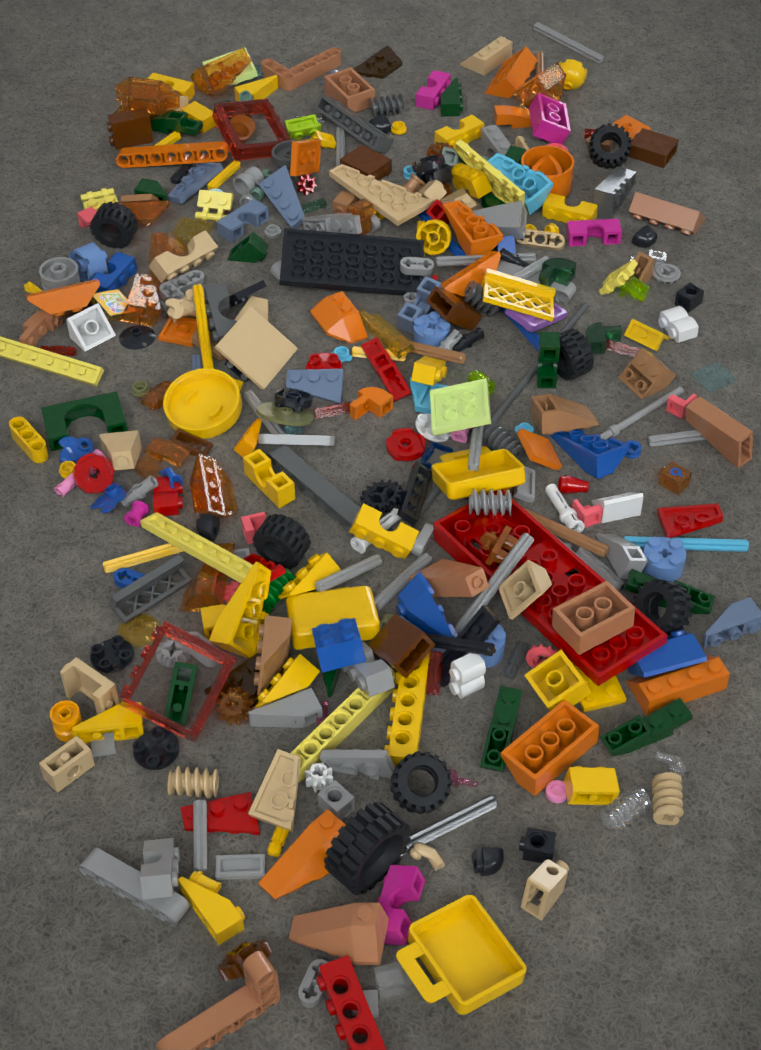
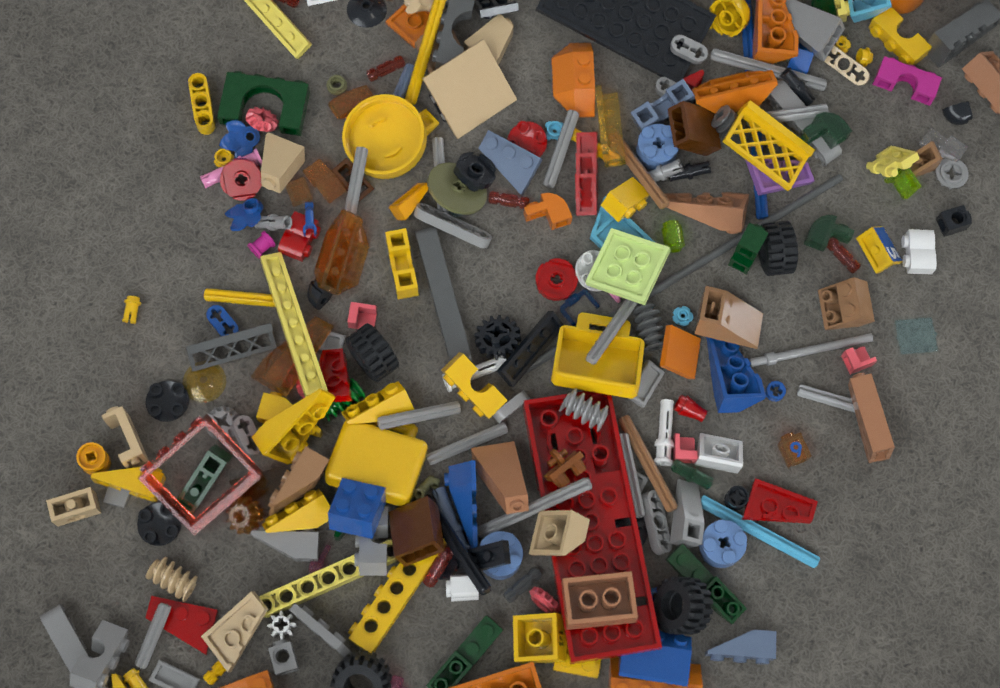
camera: 20 degrees right, 25 degrees up
none -> yellow pin [122,296,141,324]
none -> coral gear [245,107,279,132]
none -> light grey axle [341,147,368,229]
none -> clear red axle [366,55,405,82]
none -> light grey axle [543,110,579,188]
none -> nougat wedge [664,192,749,234]
none -> clear green axle [671,459,714,490]
none -> black wheel [724,486,749,511]

